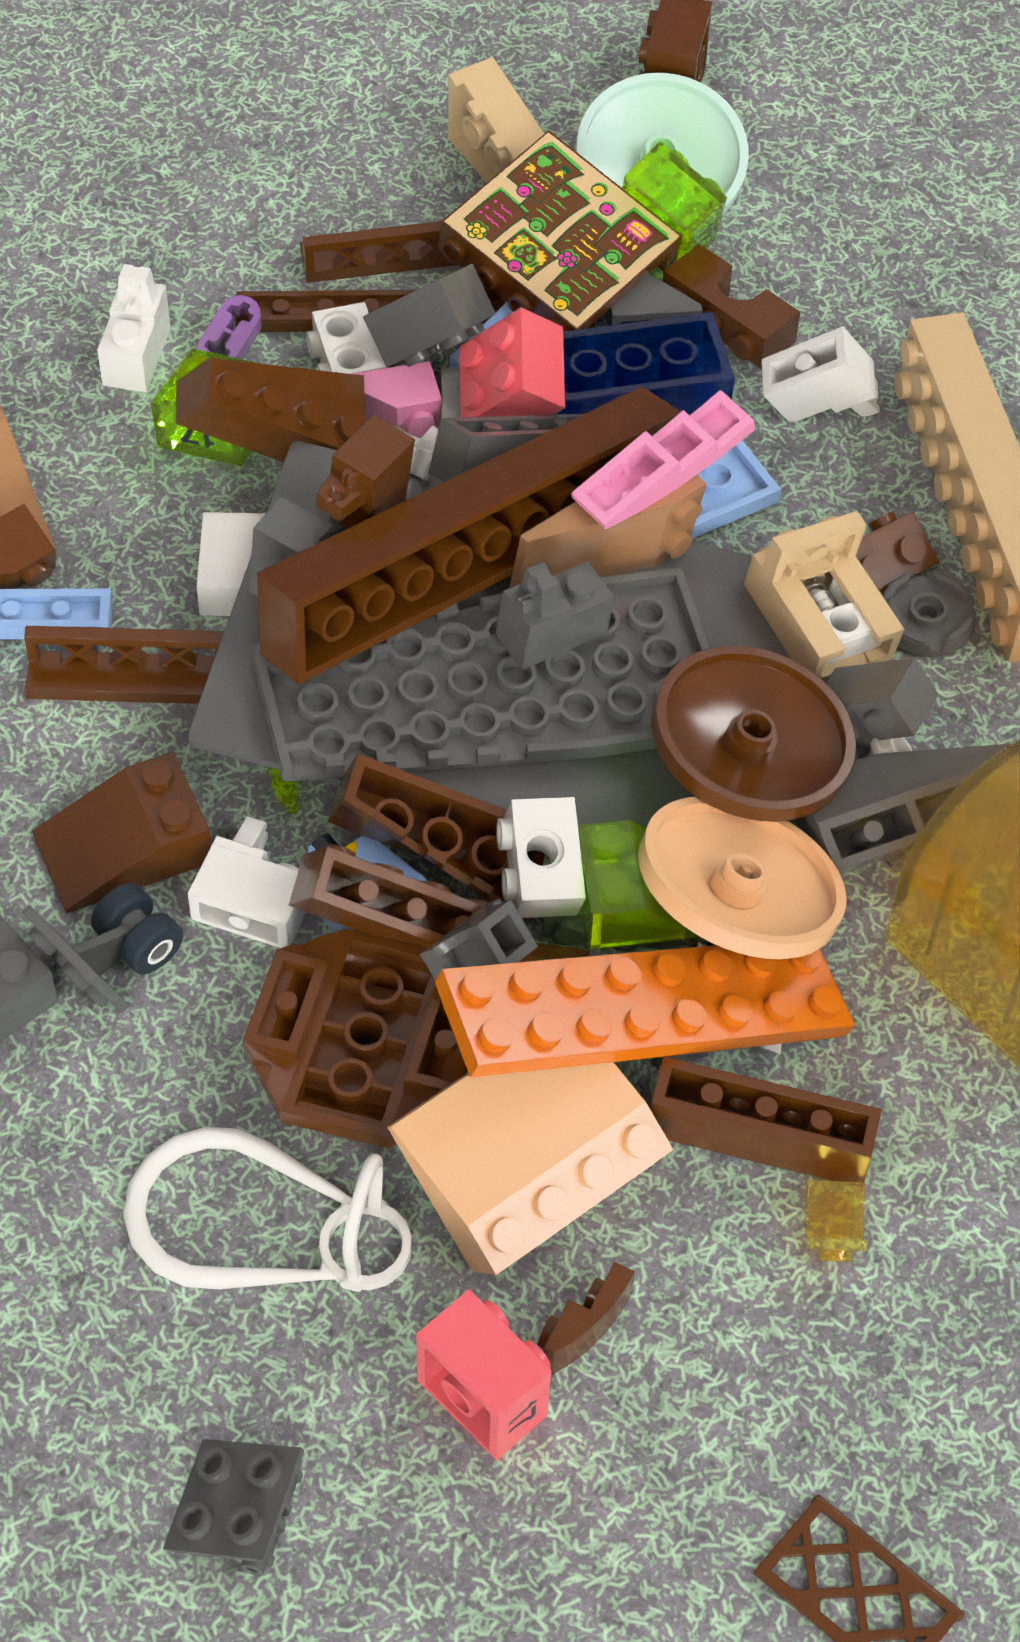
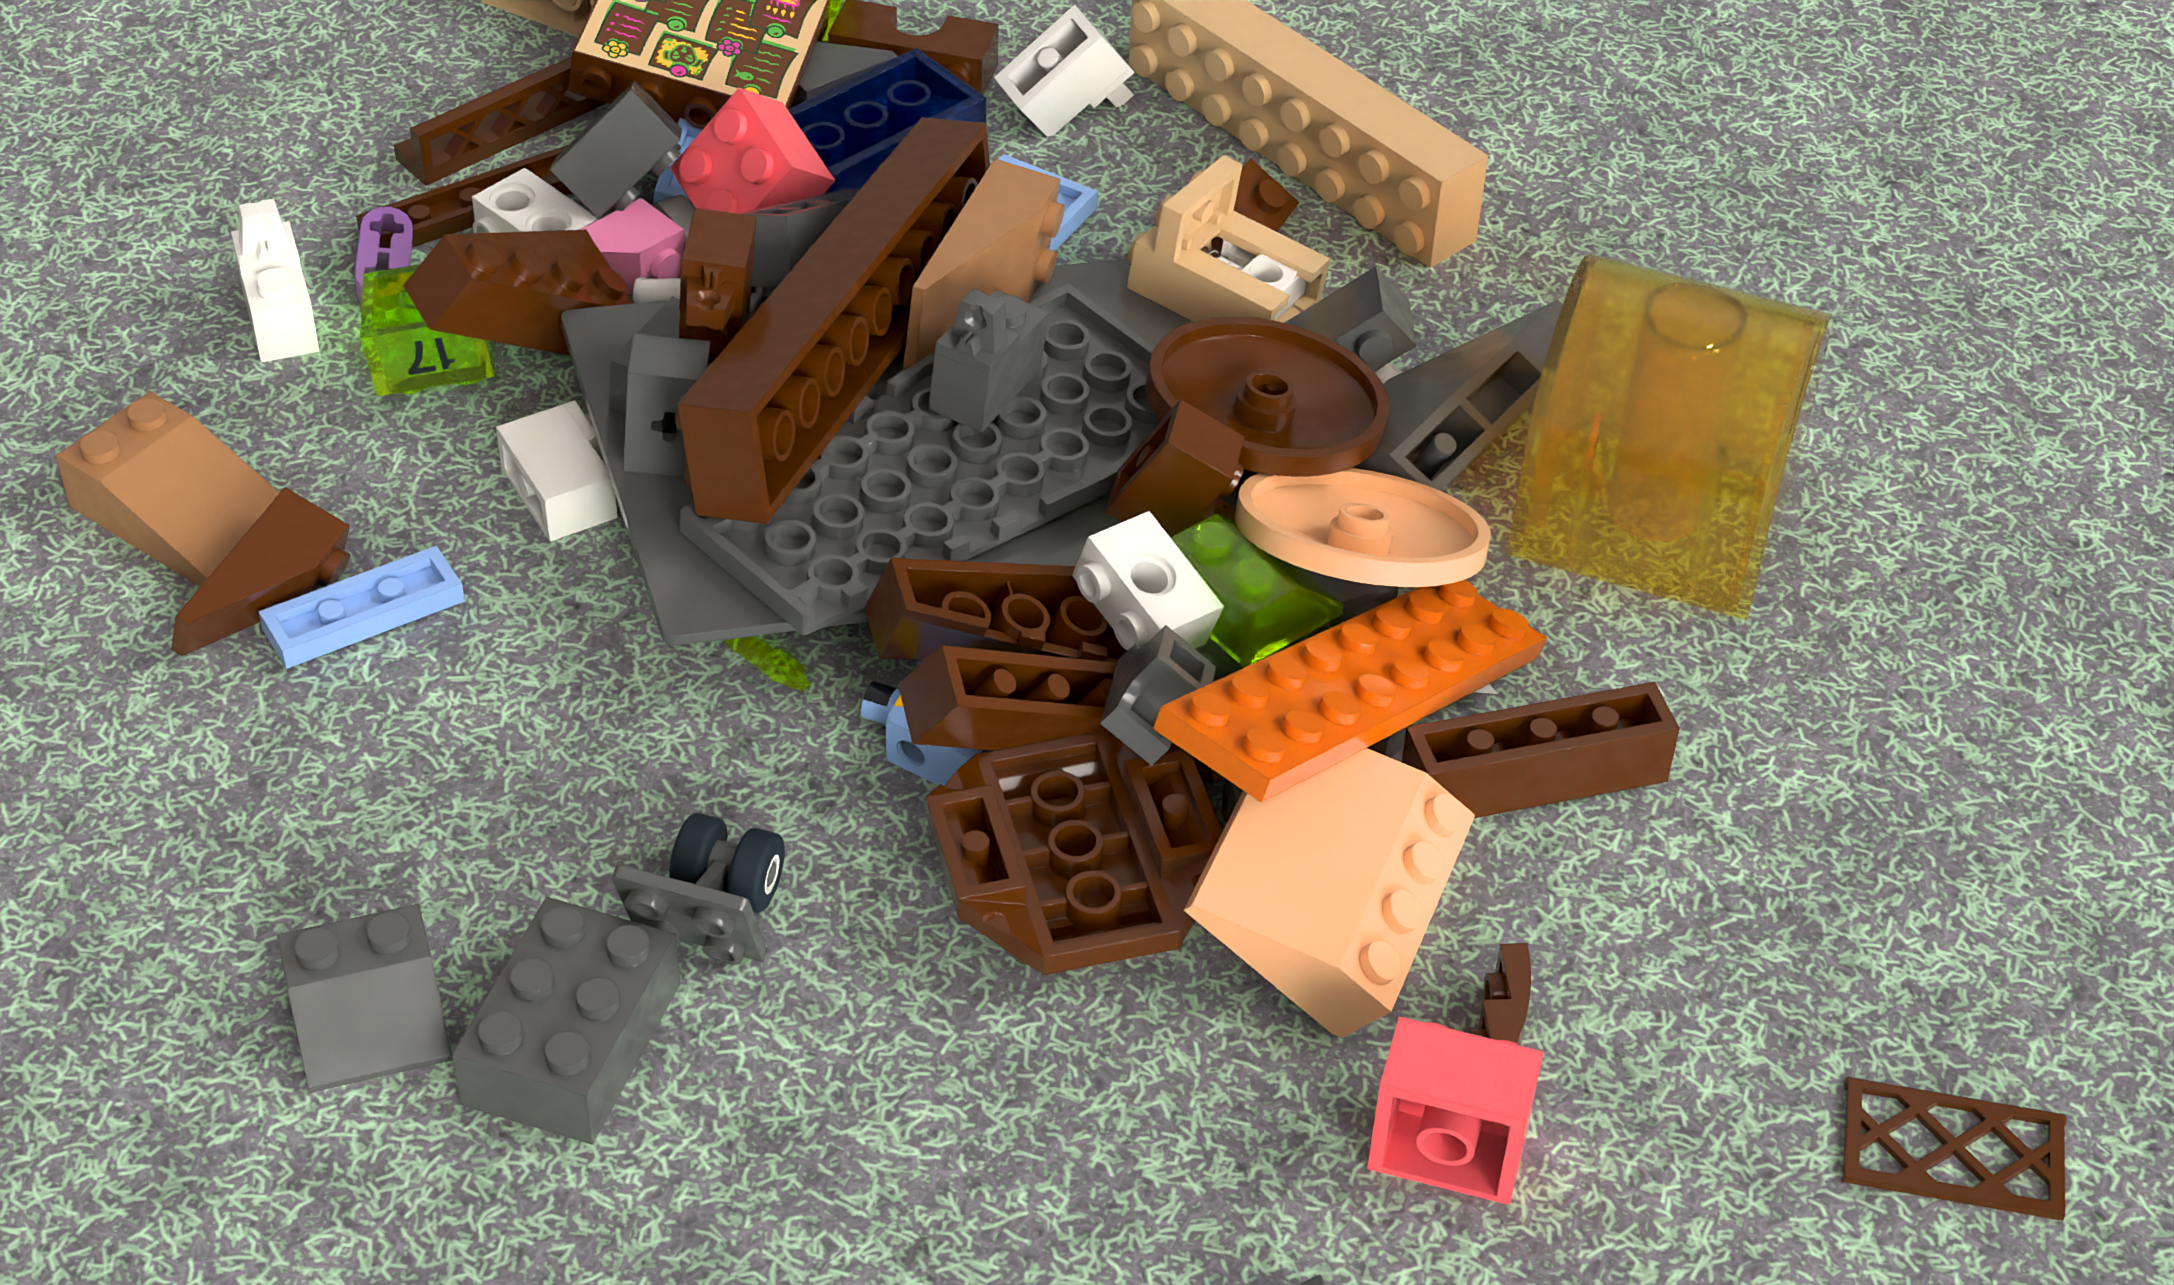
camera: 30 degrees left, 10 degrees down
reddish brown fence [24,625,224,704] -> none
reddish brown slope [32,751,212,914] -> none
white animal [123,1127,412,1292] -> none
white hinge [188,816,306,948] -> none
bright pink slope [571,390,755,530] -> none
clear yellow bracket [805,1180,867,1262] -> none
dark grey plate [882,572,977,657] -> none
none -> reddish brown hinge [1105,399,1246,558]

